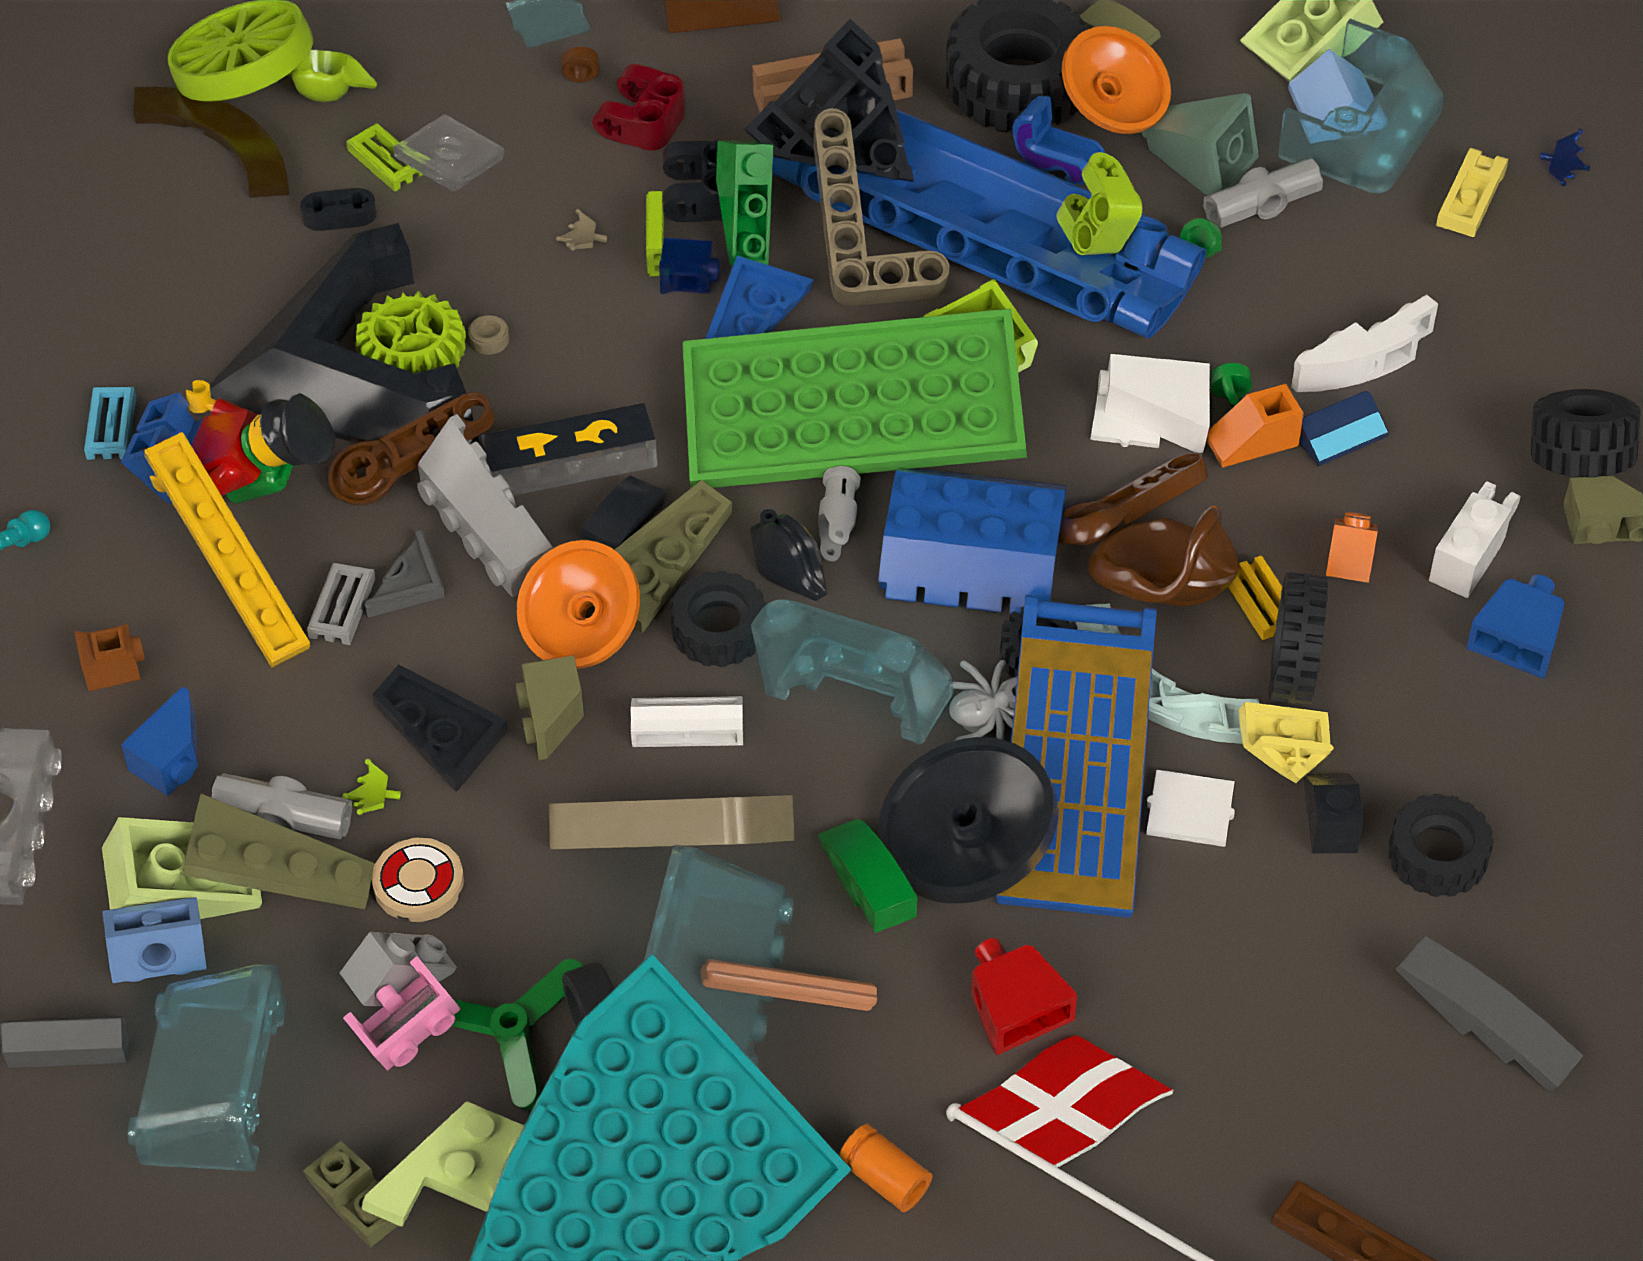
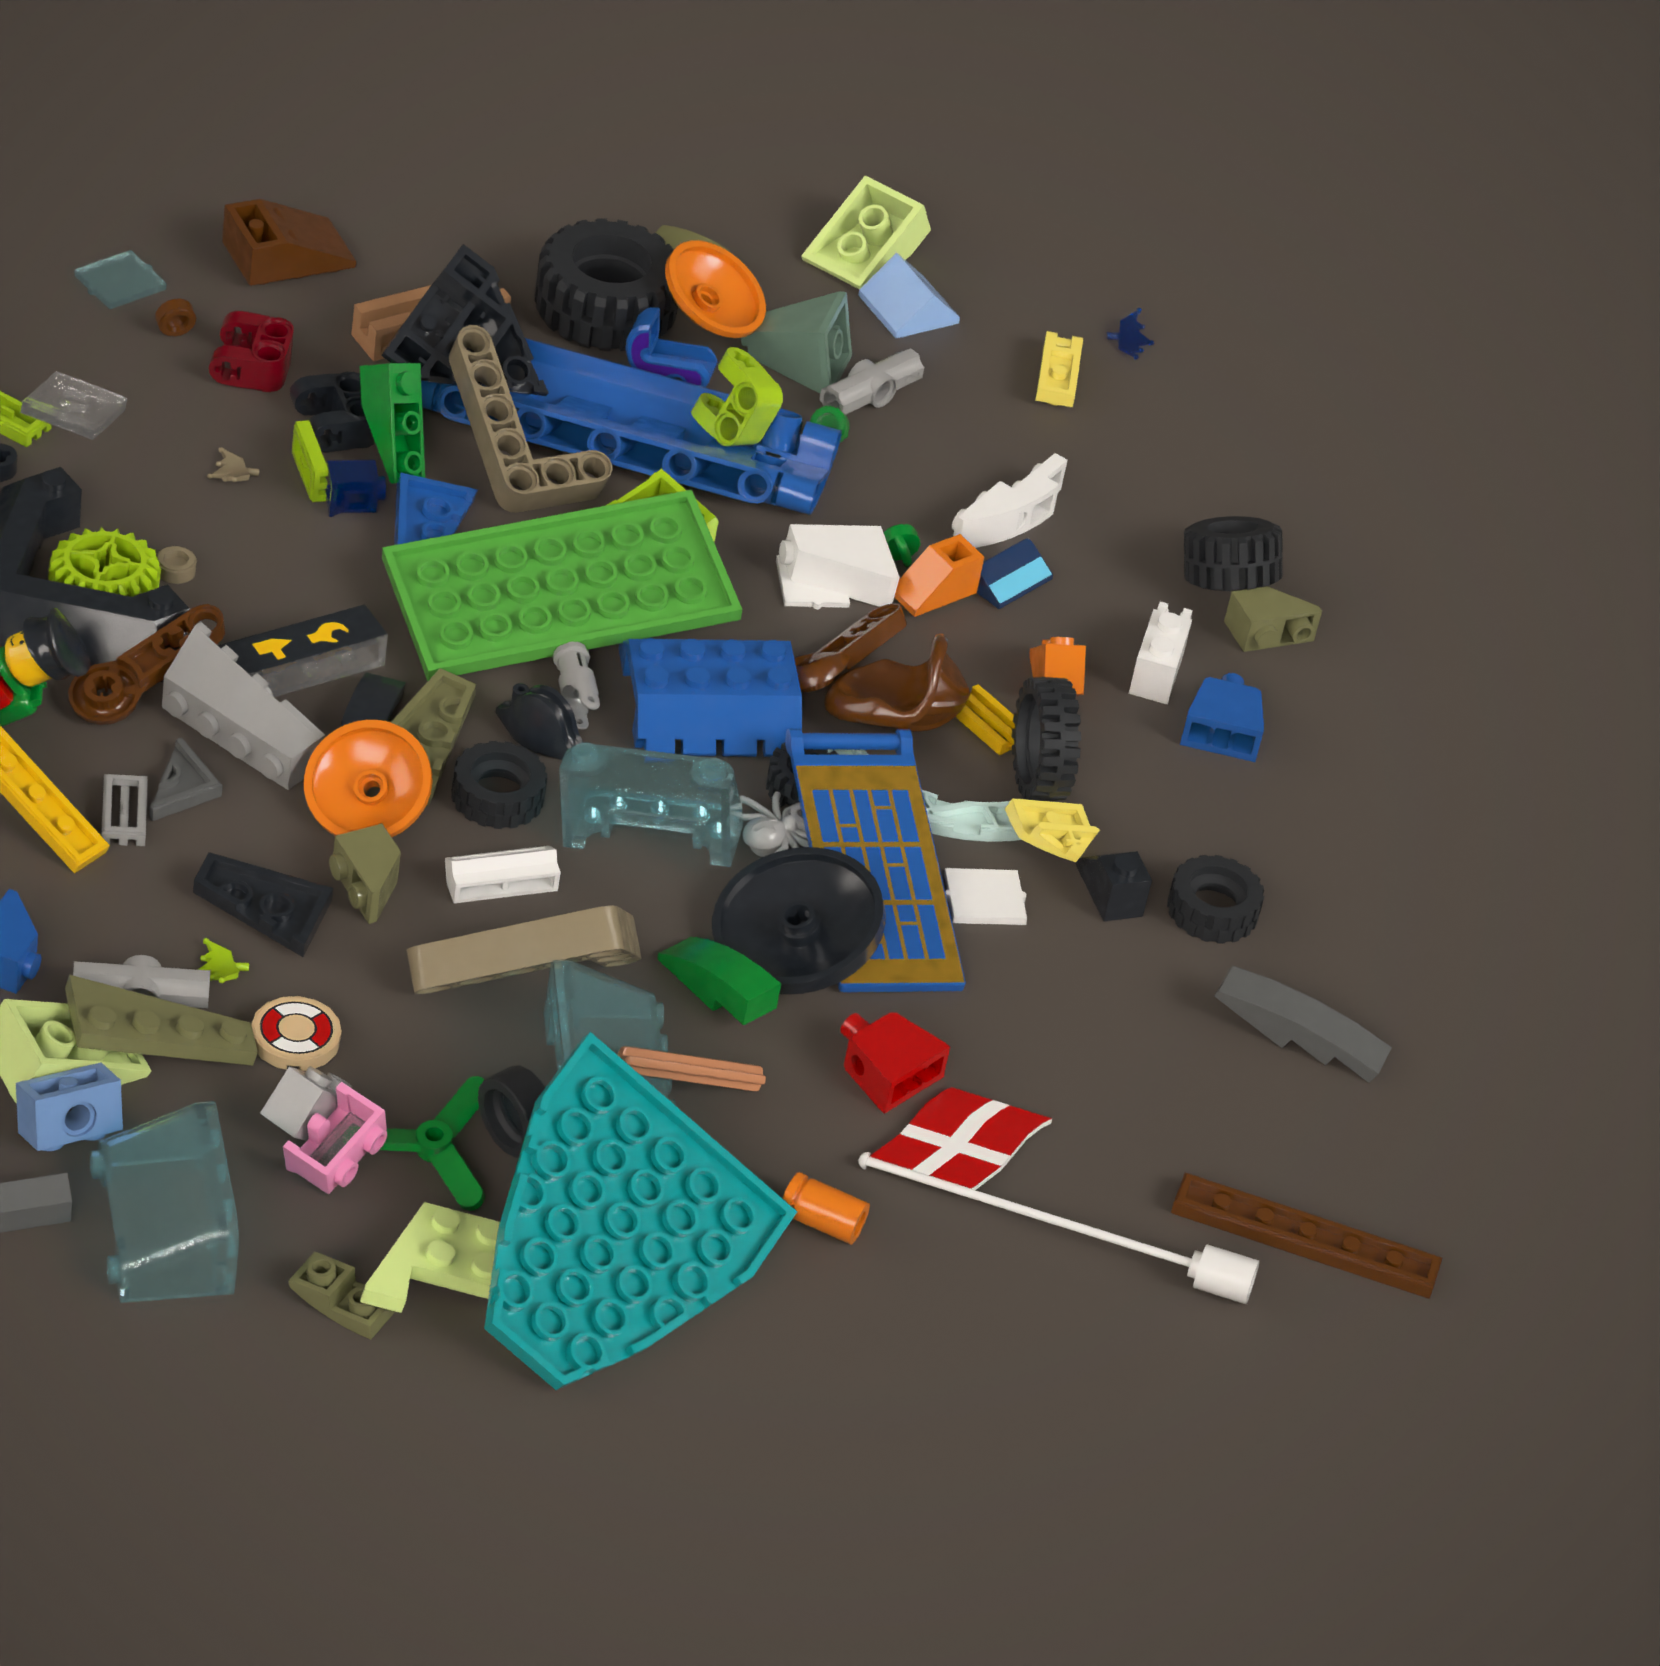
camera: 25 degrees left, 10 degrees down
clear light blue windscreen [1278,18,1444,193] -> none

